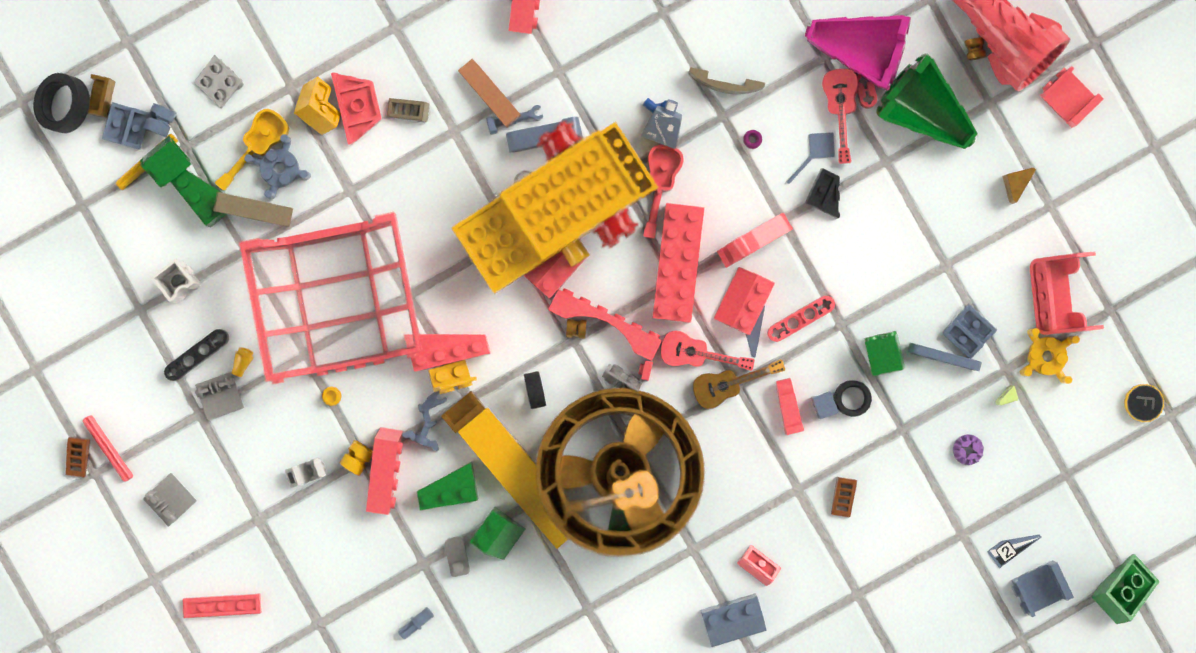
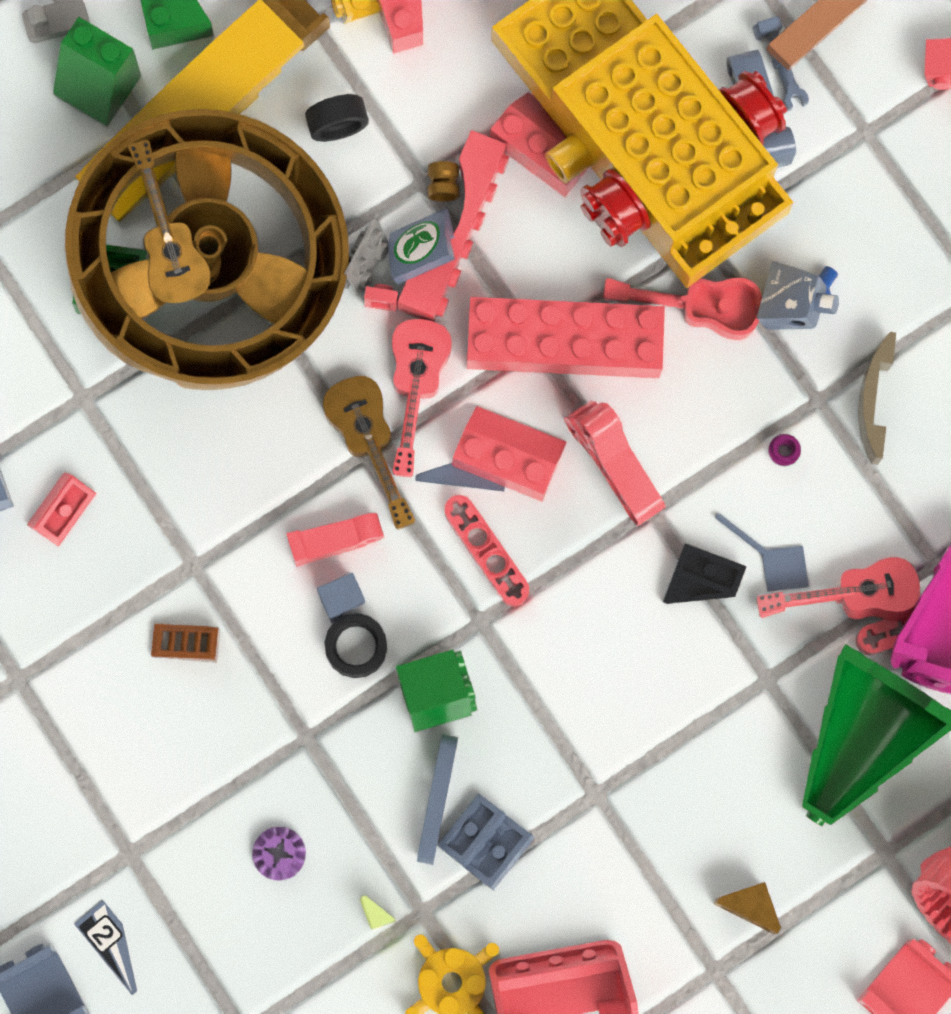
camera: 85 degrees right, 10 degrees down
none -> slope [388,208,455,284]

